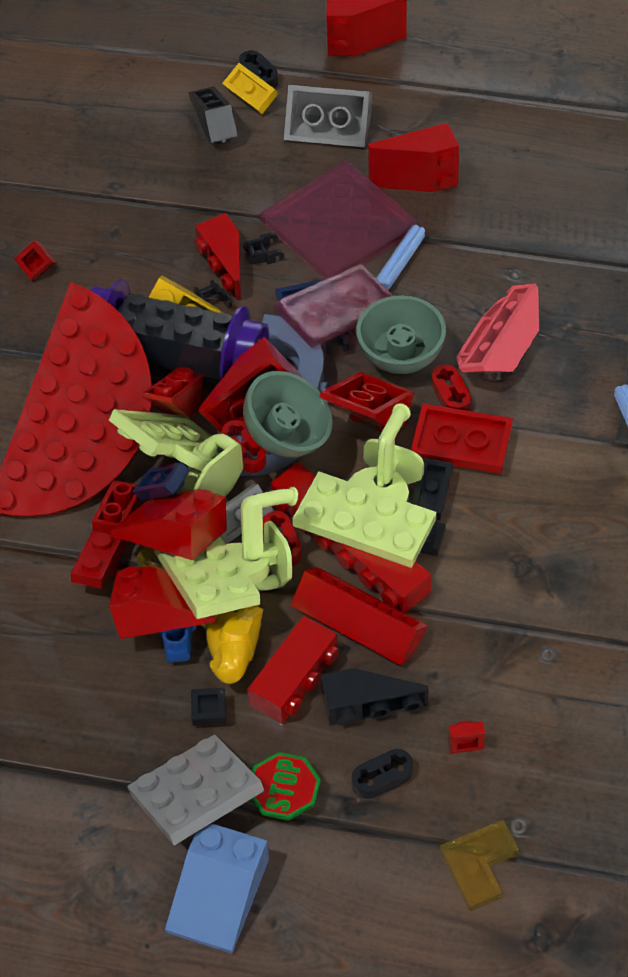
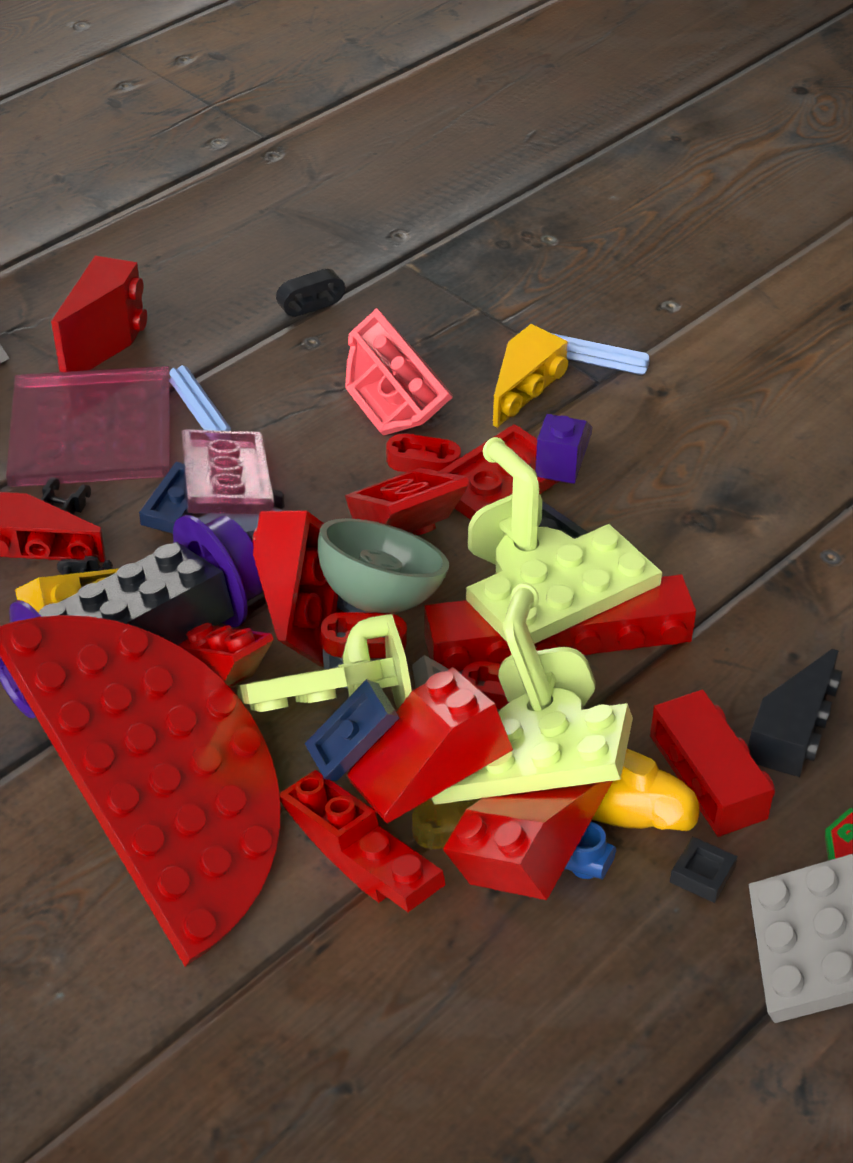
camera: 60 degrees left, 10 degrees down
red brick [290,567,428,666] -> none
sand green piece [356,295,446,374] -> none
none -> black beam [276,269,346,317]
none -> yellow slope [493,324,568,428]
none -> dark purple slope [535,414,593,484]

